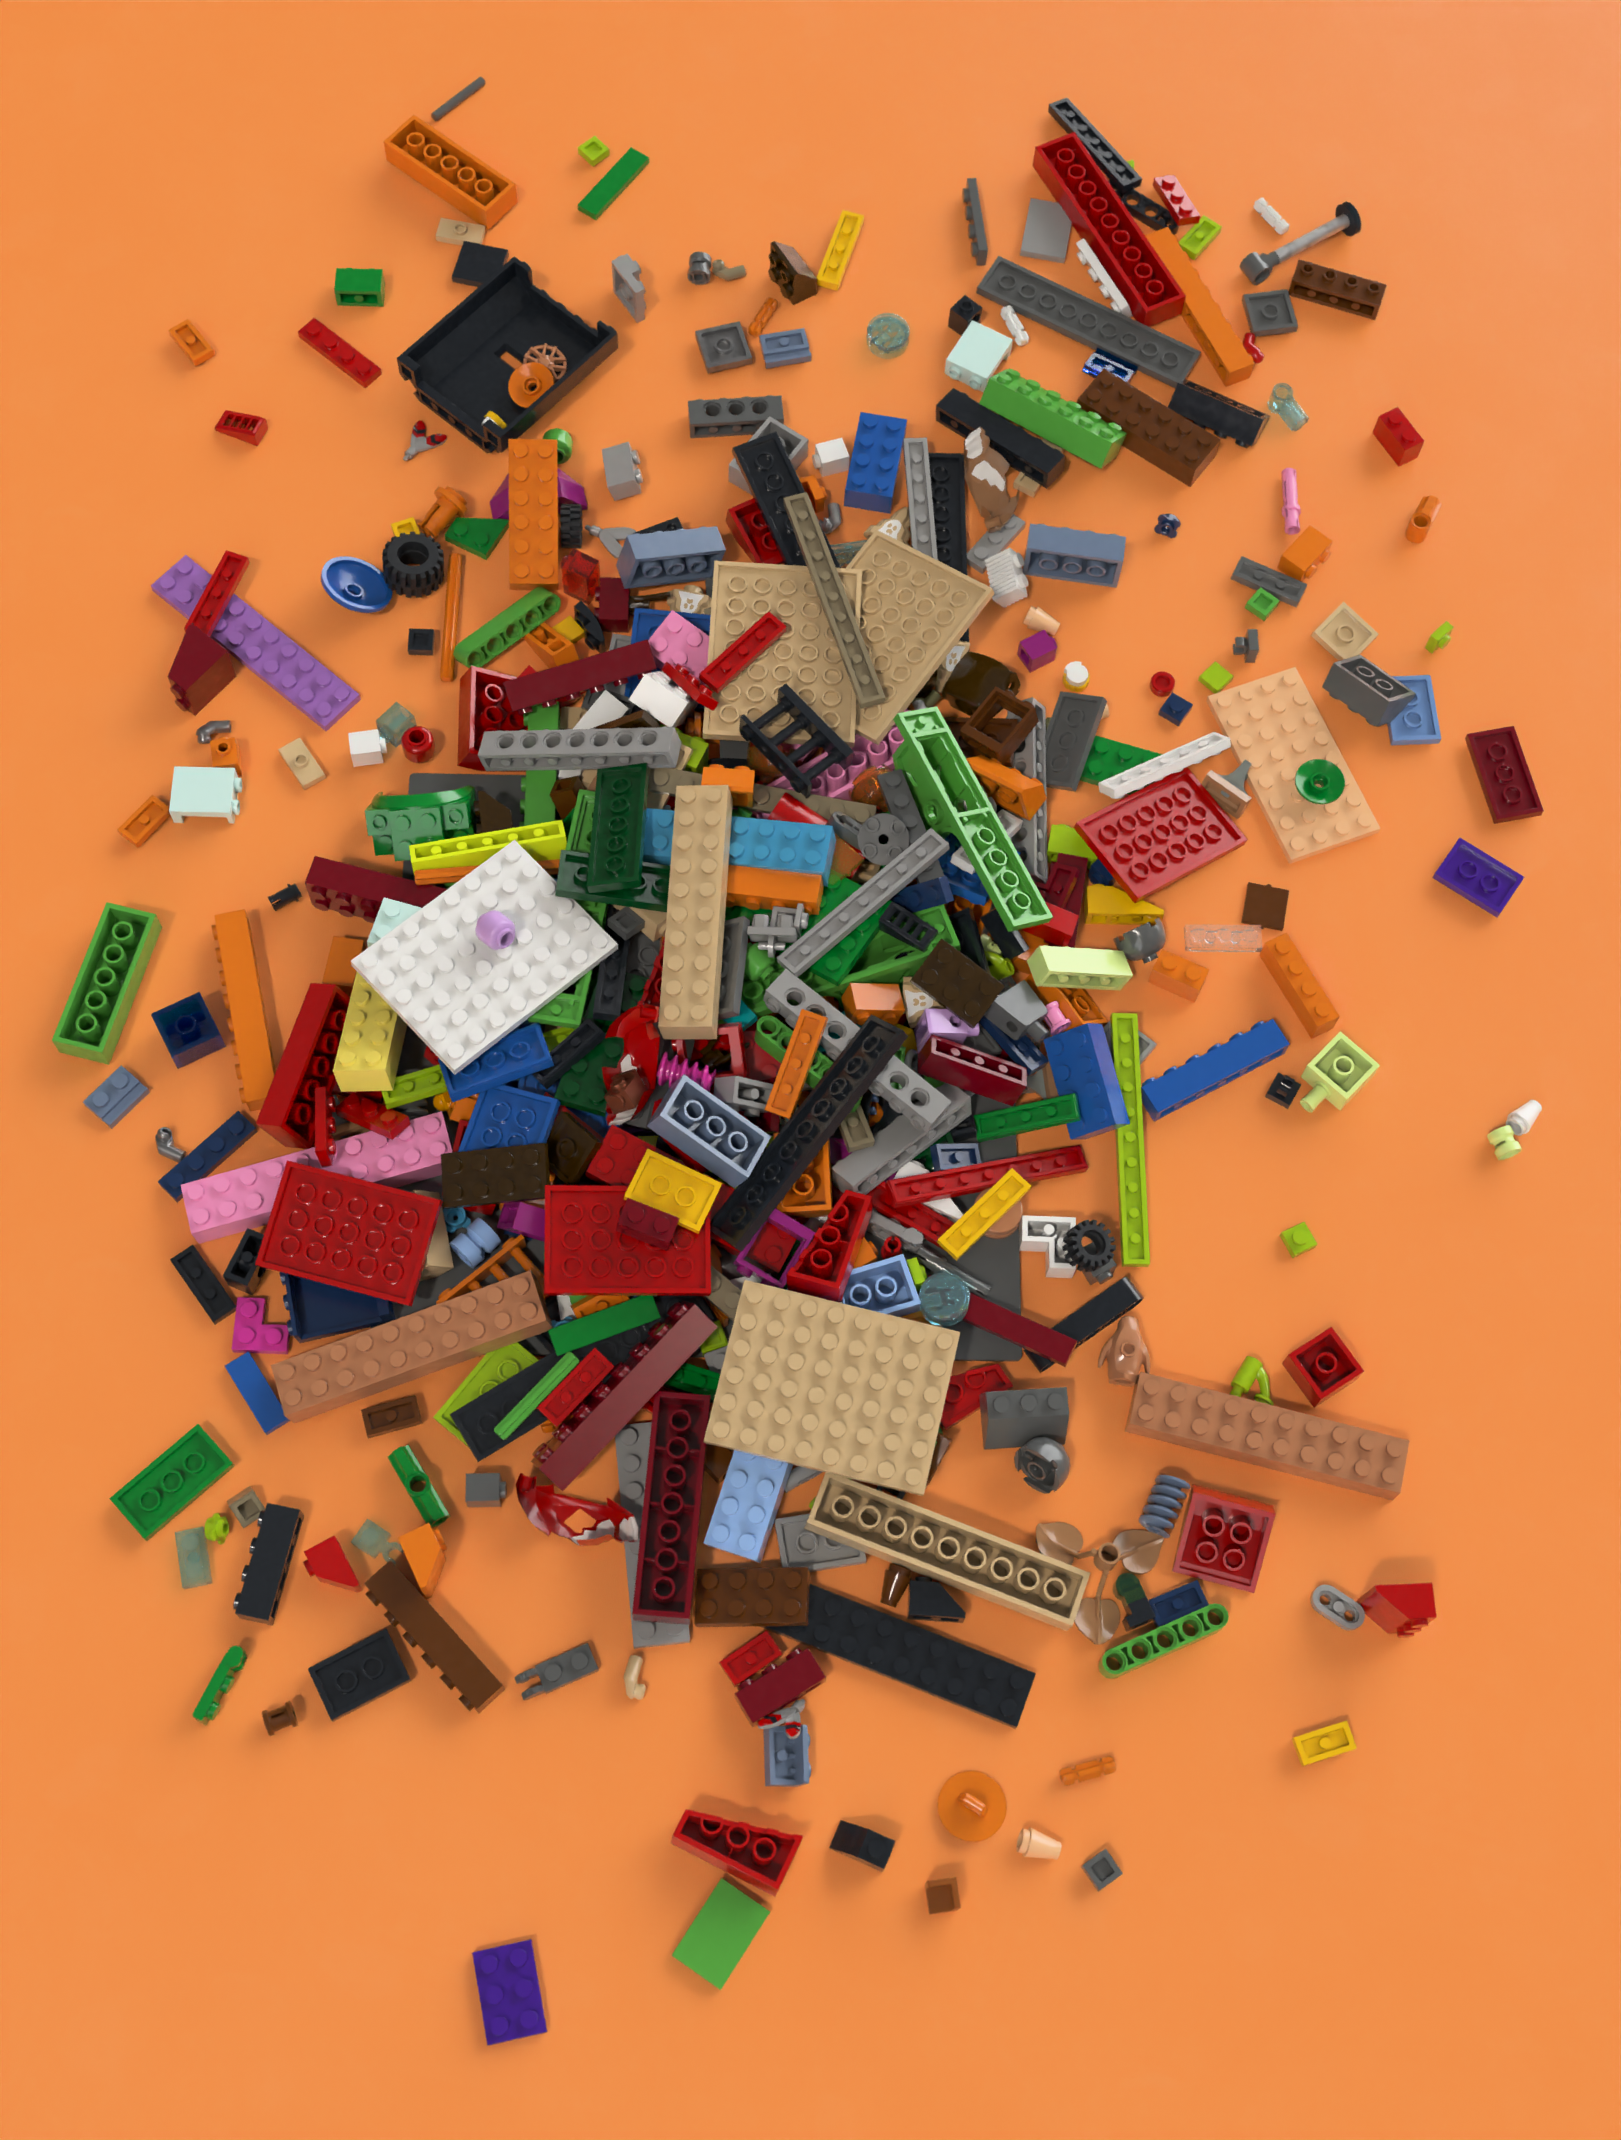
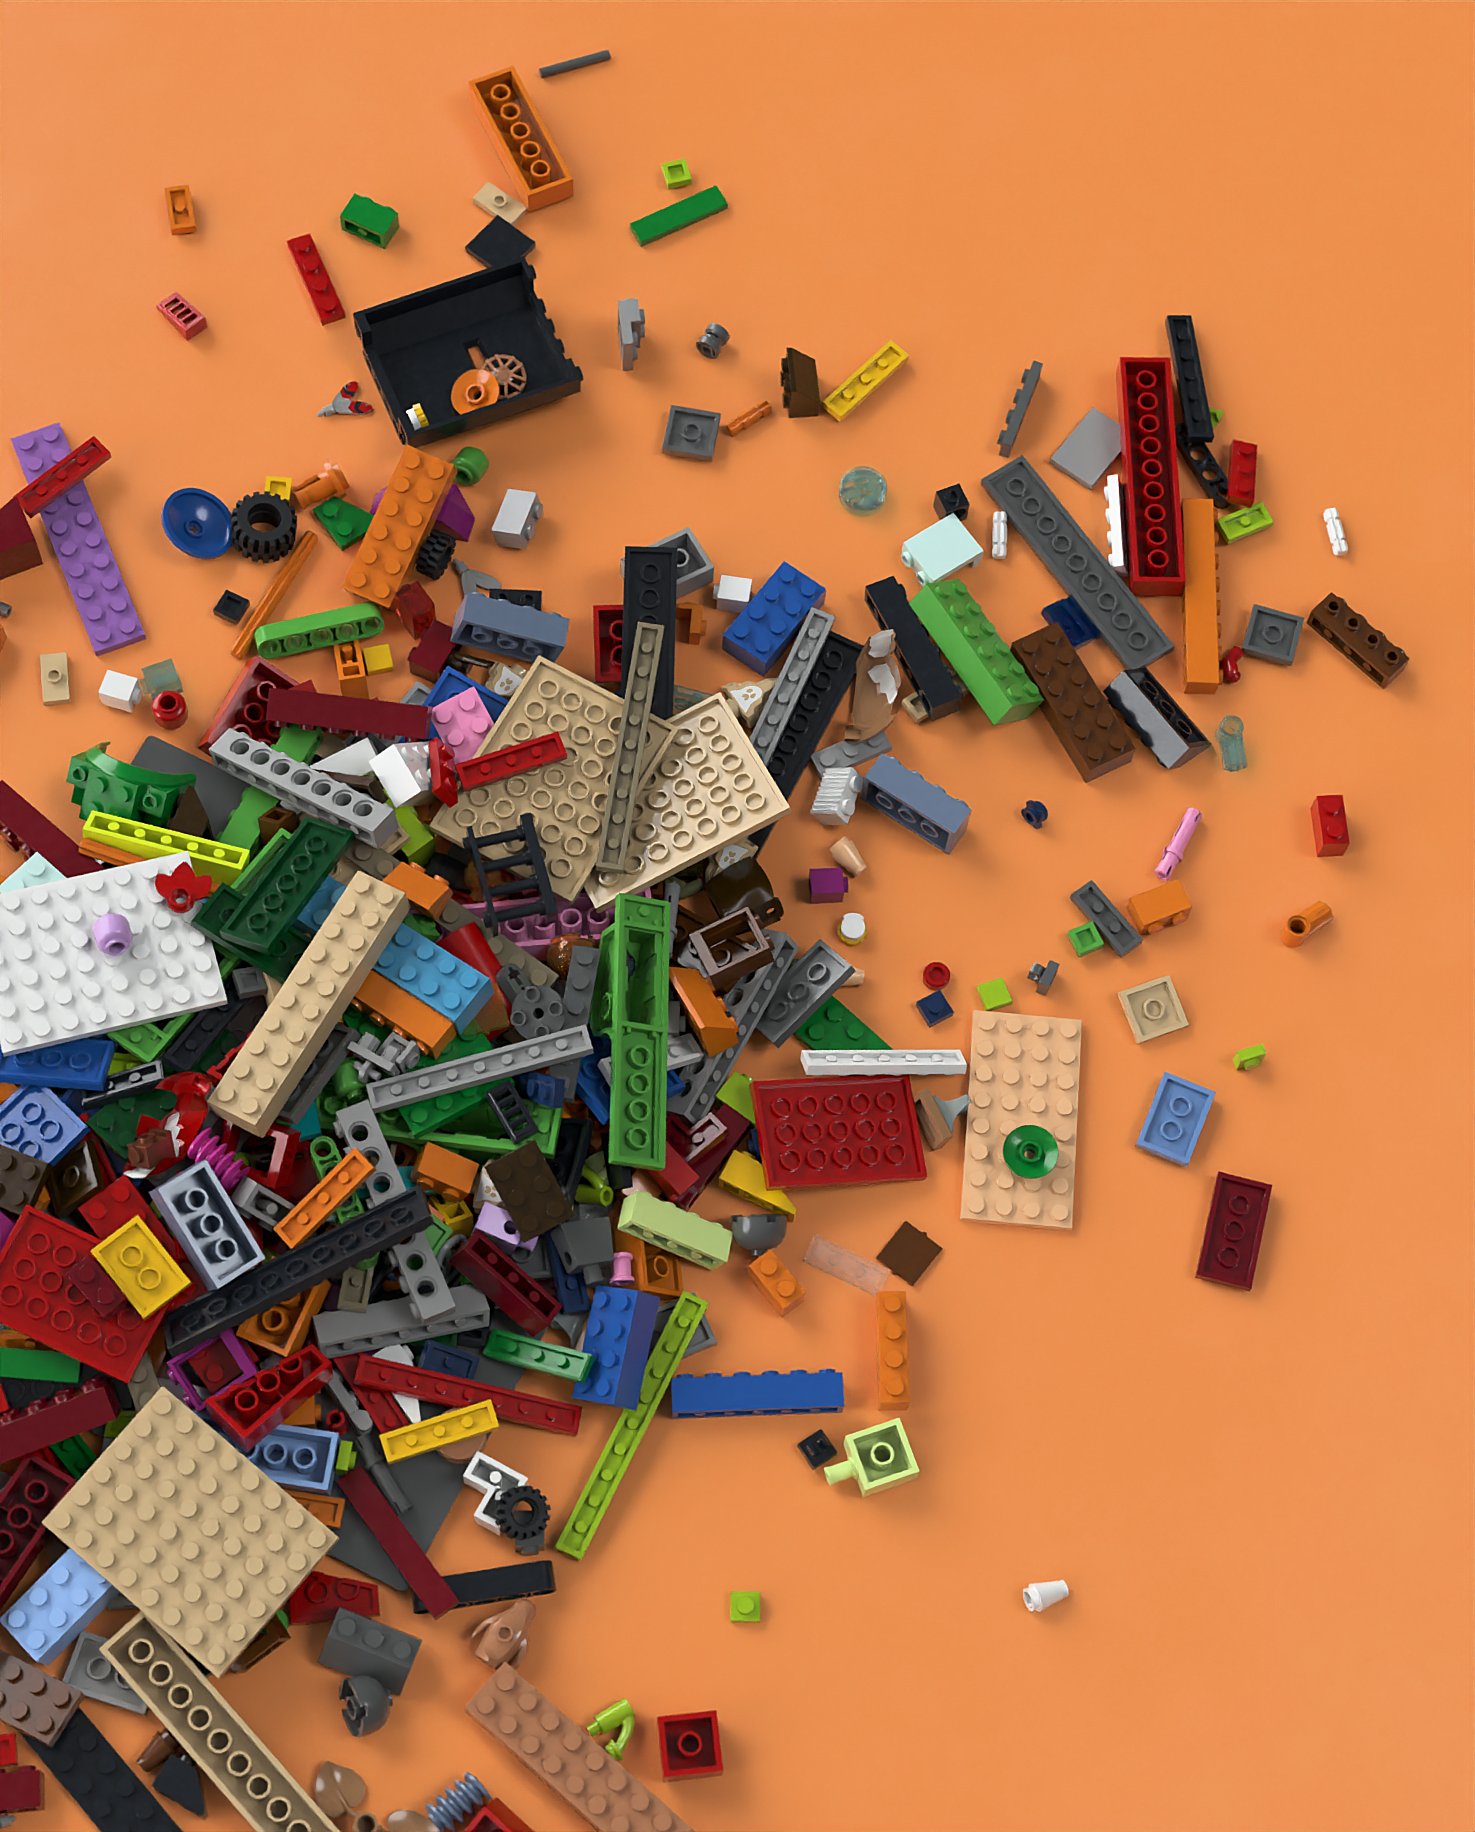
camera: 25 degrees right, 0 degrees up
black slope [574,601,605,653] -> none
dark grey brick [688,395,784,438] -> none
dark tan arm [712,259,746,281] -> none
sand blue plate [759,328,812,369] -> none
light grey arm [819,503,841,534] -> none
clear light blue head [919,1272,970,1327] -> none
piece [1240,201,1362,285] -> none
dark grey slope [1322,655,1416,727] -> none
dark purple plate [1433,838,1524,918] -> none
yellowish green wheel [1487,1125,1522,1160] -> none
none -> red plate [155,862,212,913]

